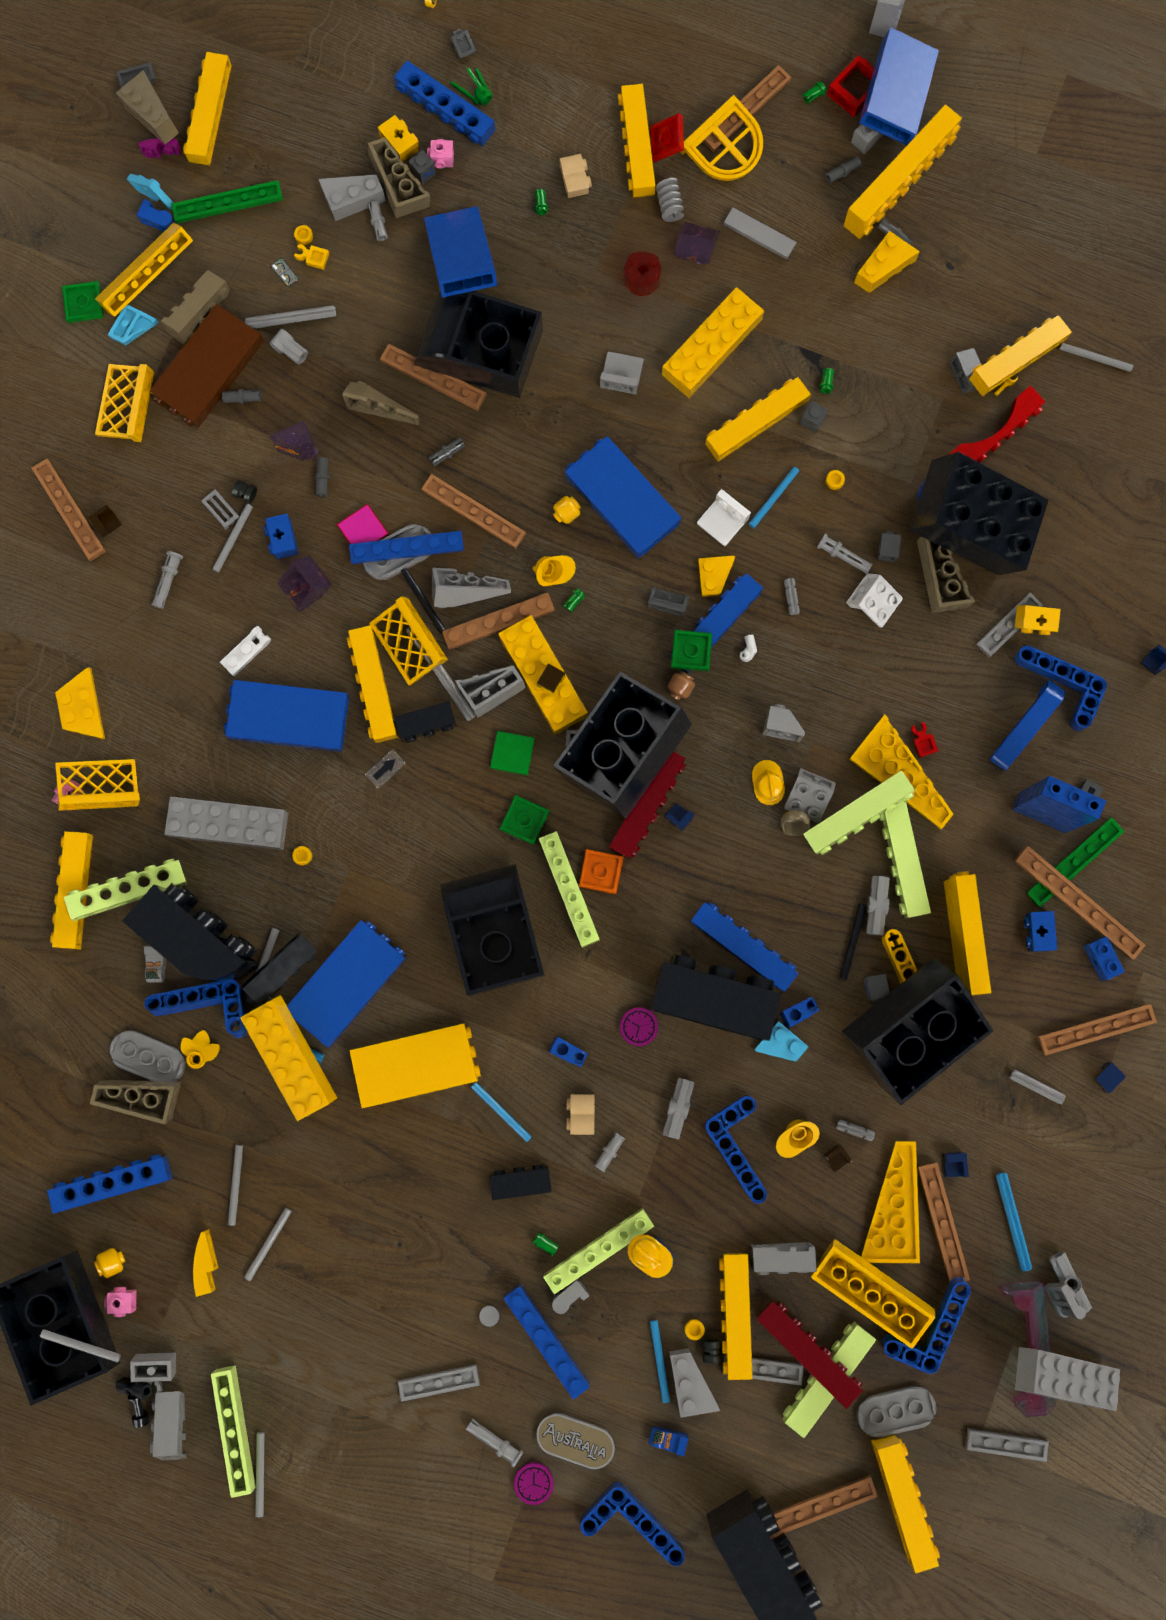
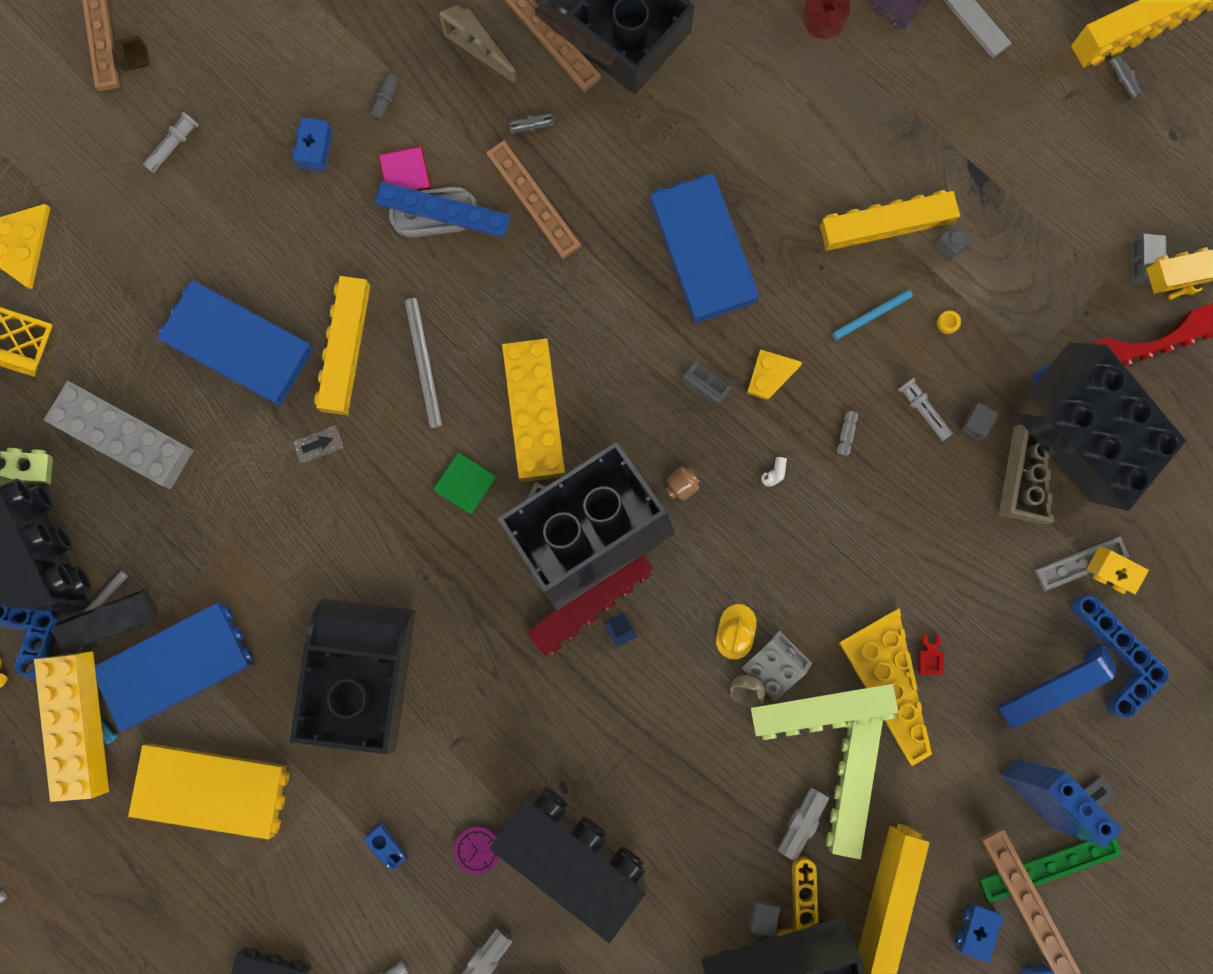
camera: 20 degrees right, 0 degrees up
light grey tile [201,489,239,530] -> none
light grey bar [212,504,253,573] -> none
white plate [220,626,271,676] -> none
pearl dark grey wheel [232,479,257,504] -> none
clear purple slope [270,421,319,460] -> none
clear purple slope [278,555,332,612] -> none
yellow tile [292,846,312,866] -> none
yellow fence [369,597,448,686] -> none
black brick [394,701,457,743] -> none
black bar [401,568,446,634] -> none
light grey wedge [432,568,511,608] -> none
medium nougat plate [442,593,555,650] -> none
light grey wedge [455,666,526,718] -> none
dark azure bar [471,1082,532,1142] -> none
green tile [499,795,550,846] -> none
yellow piece [532,555,576,586] -> none
dark brown panel [537,663,565,693] -> none
yellowish green brick [539,831,600,948] -> none
yellow head [553,496,581,524] -> none
green pin [562,588,585,613] -> none
tan brick [567,1094,595,1135] -> none
orange tile [579,849,624,895] -> none
light grey bracket [600,352,644,395] -> none
yellow brick [662,287,764,398] -> none
blue brick [670,573,763,674] -> none
green tile [671,630,712,672] -> none
blue brick [690,902,799,992] -> none
white bracket [697,489,751,546] -> none
medium azure wing [754,1021,808,1062] -> none
light grey slope [762,704,805,743] -> none
blue leg [779,996,820,1028] -> none
green pin [819,368,834,394] -> none
black bar [839,903,867,980] -> none
white bracket [846,573,903,627] -> none
yellow wedge [854,231,920,293] -> none

